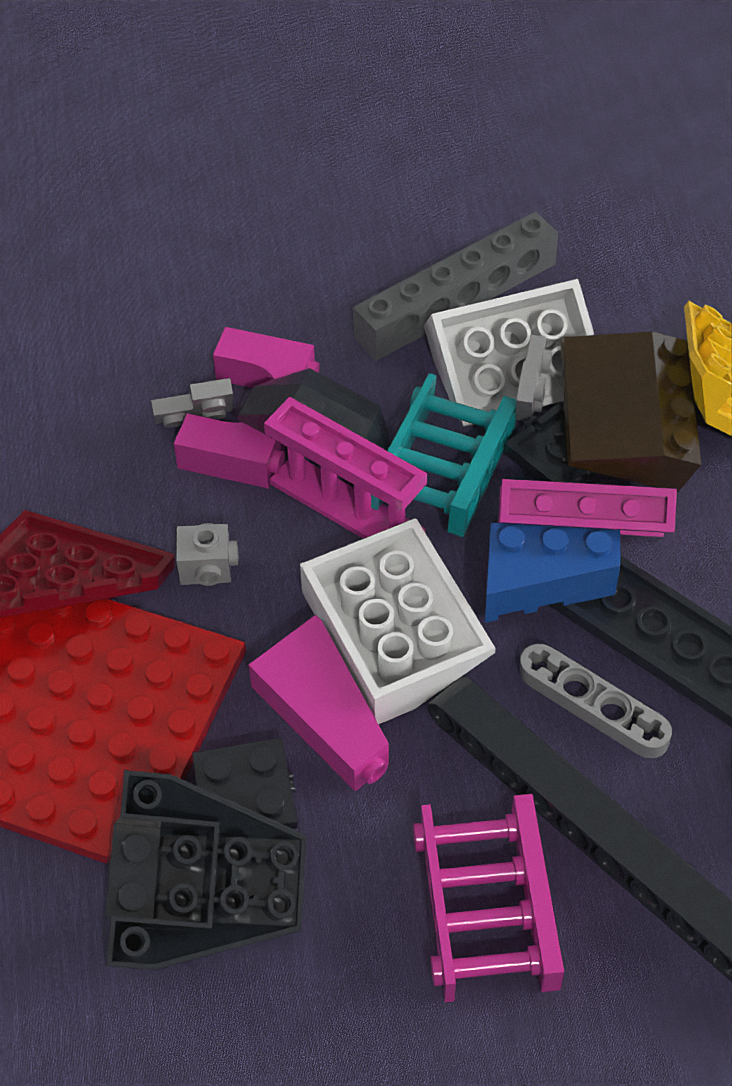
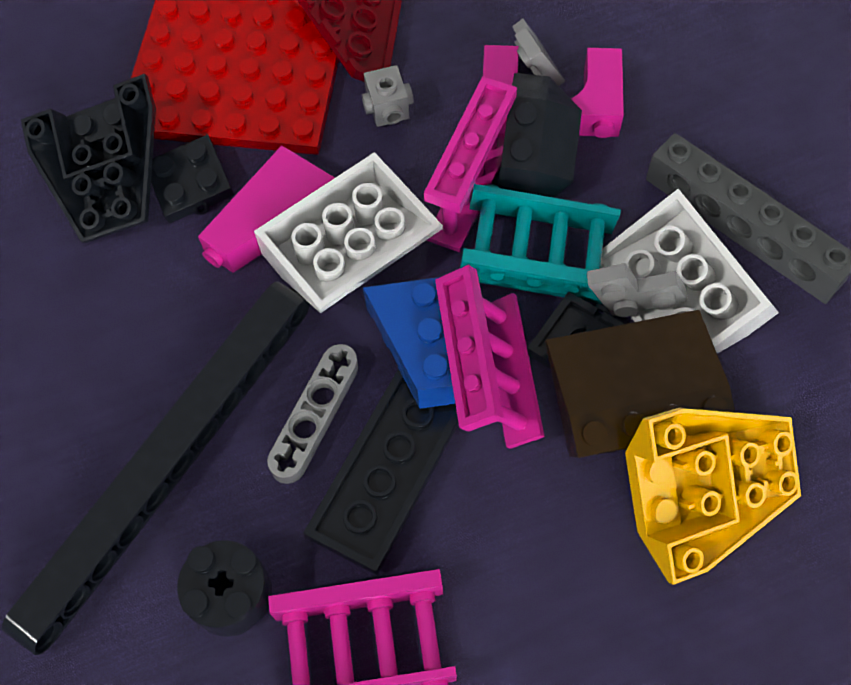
camera: 80 degrees right, 10 degrees up
dark pink fence [413,794,564,1003] -> none

